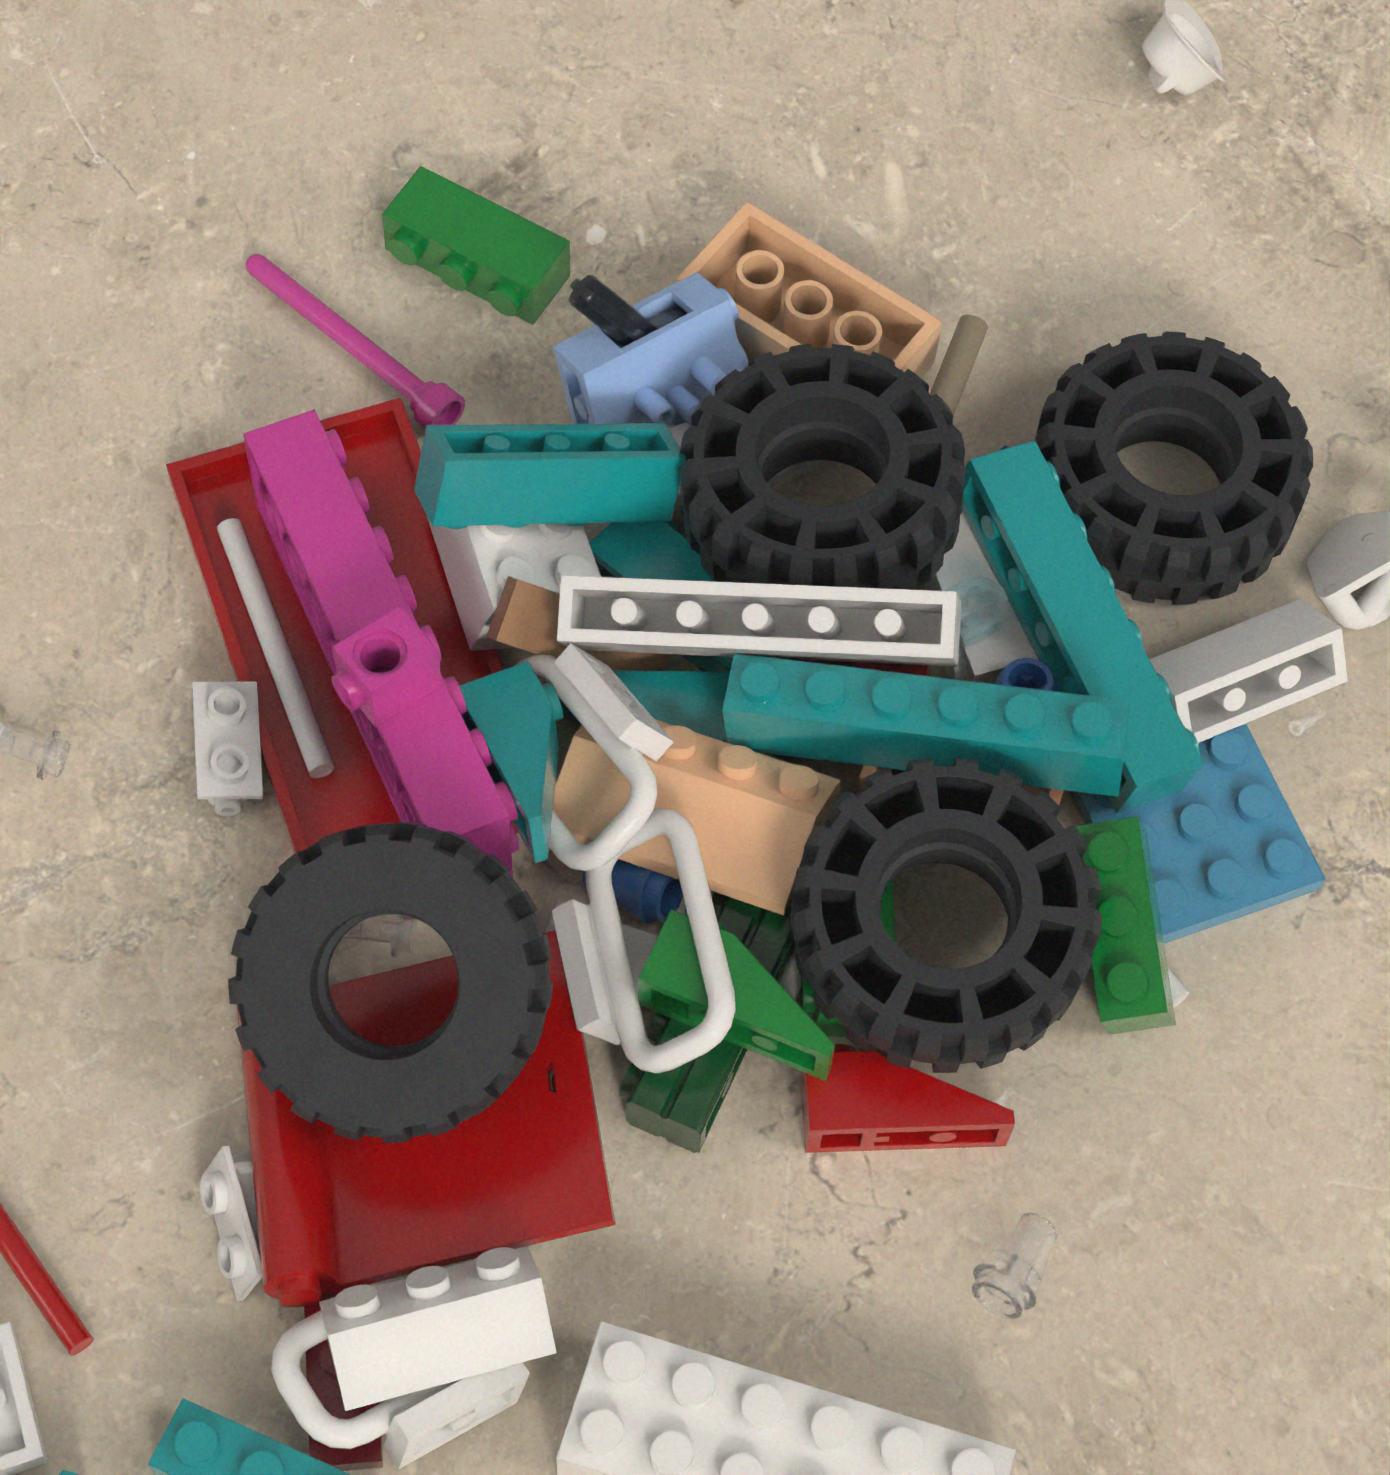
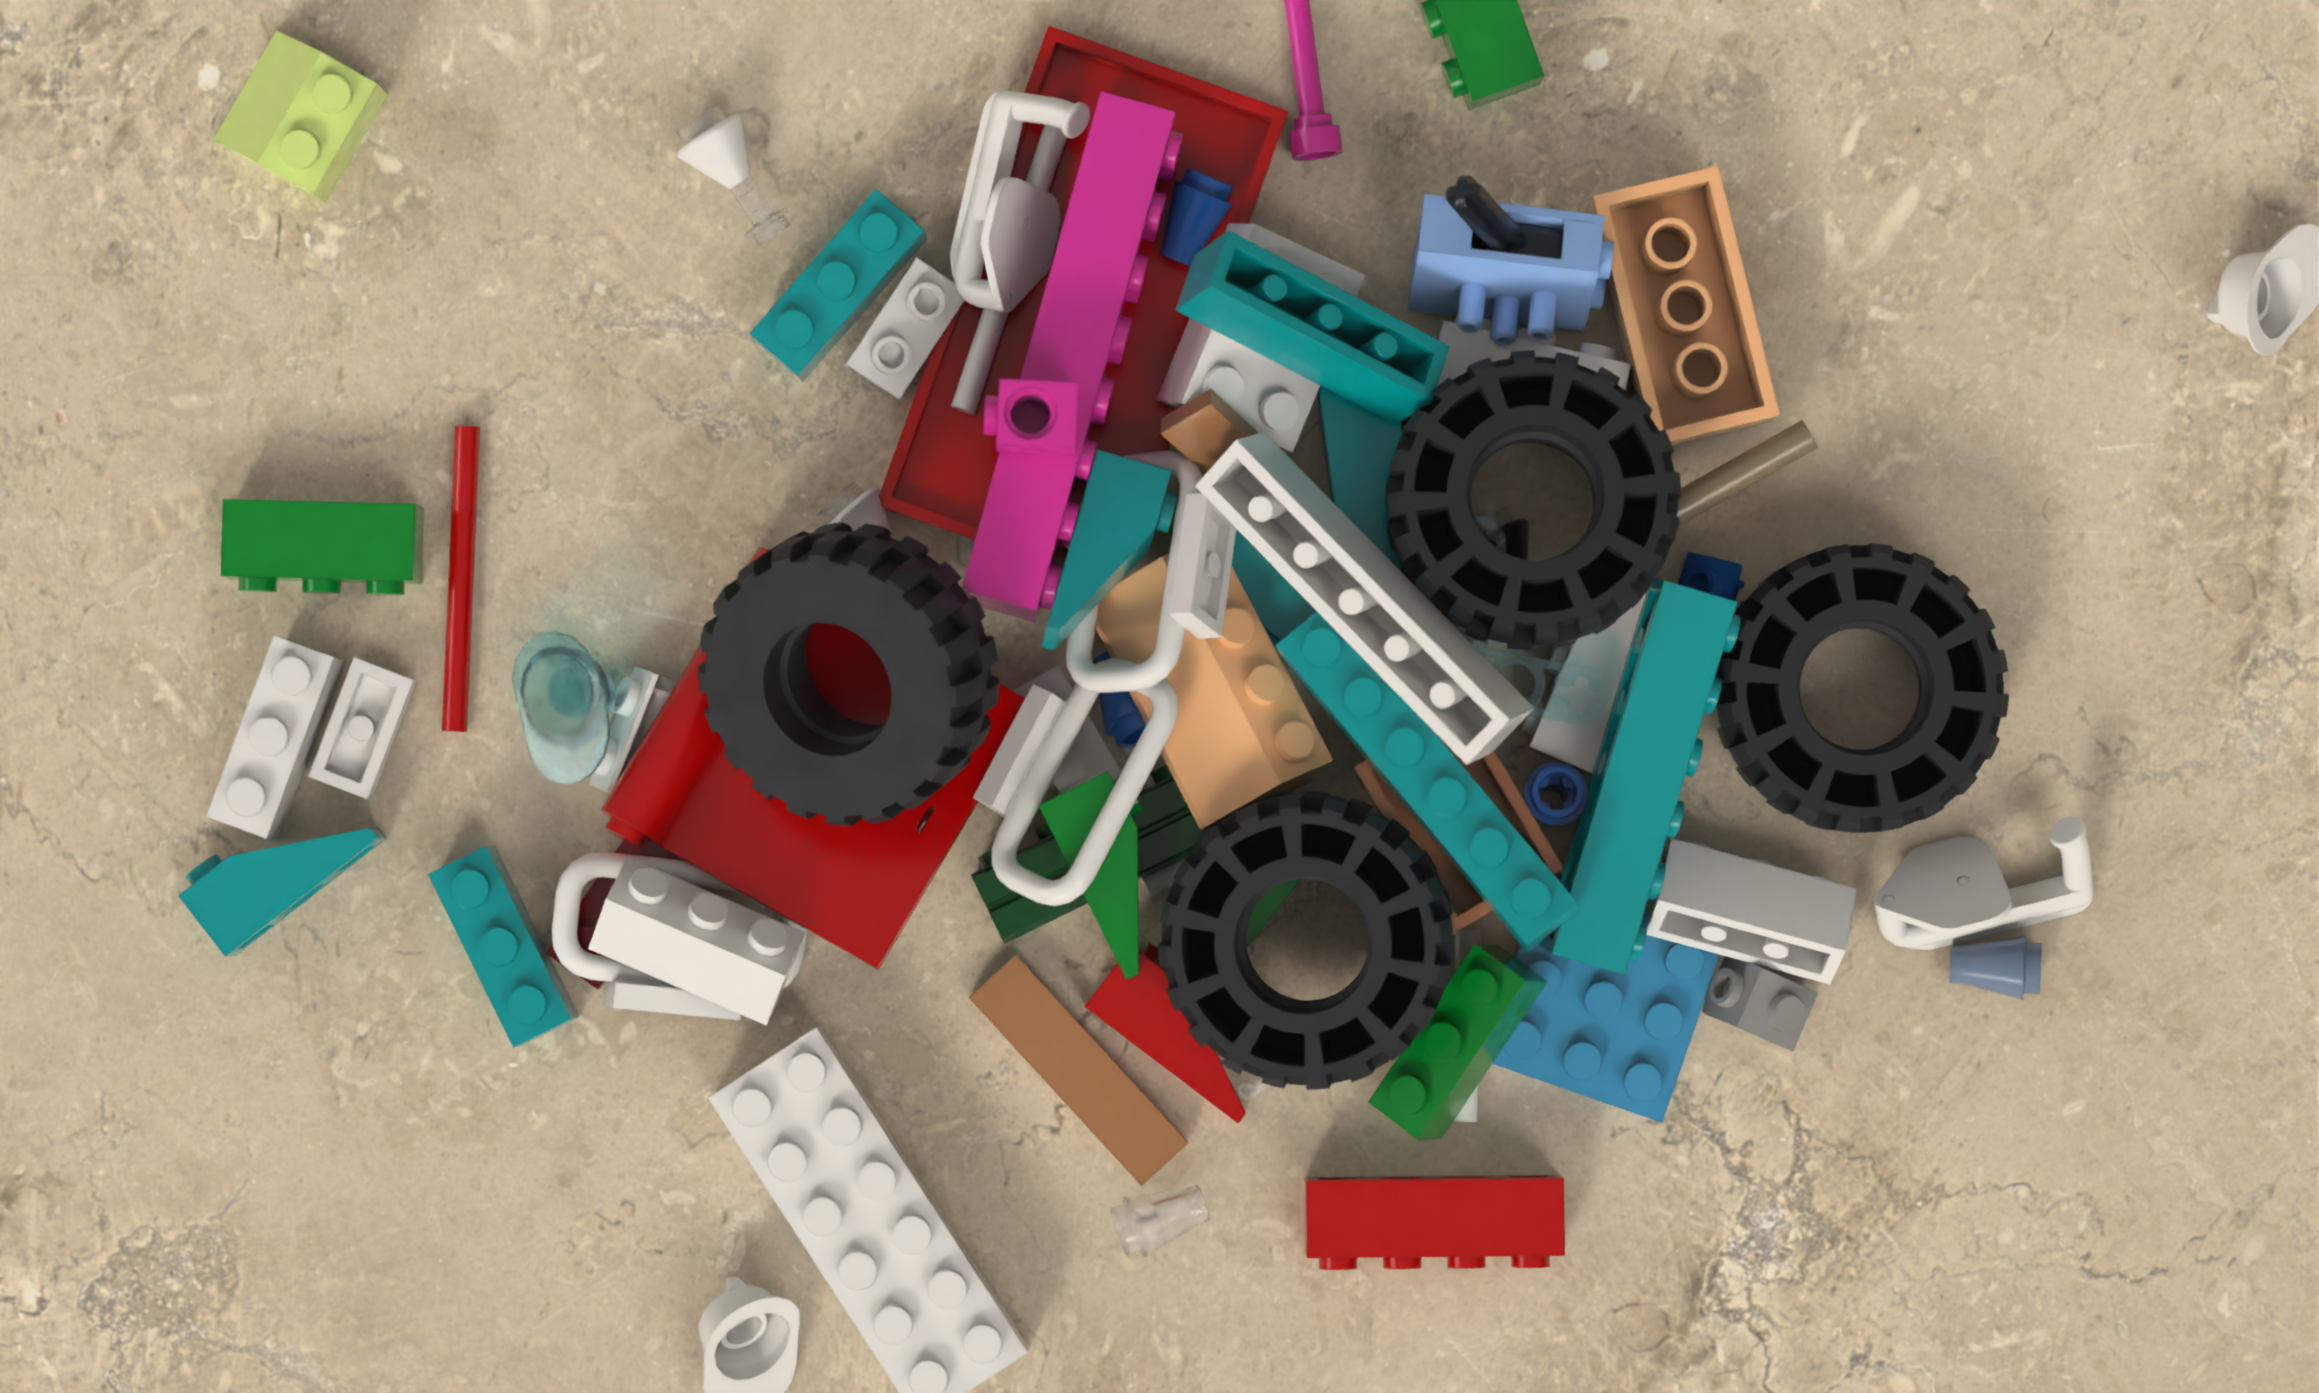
camera: 45 degrees right, 25 degrees up
none -> clear light blue piece [512,631,616,785]
none -> teal brick [749,189,928,382]
none -> white piece [950,90,1090,312]
none -> medium nougat tile [969,954,1189,1186]
none -> blue cone [1158,167,1234,266]
none -> red brick [1304,1175,1565,1270]
none -> light grey bracket [1703,956,1818,1051]

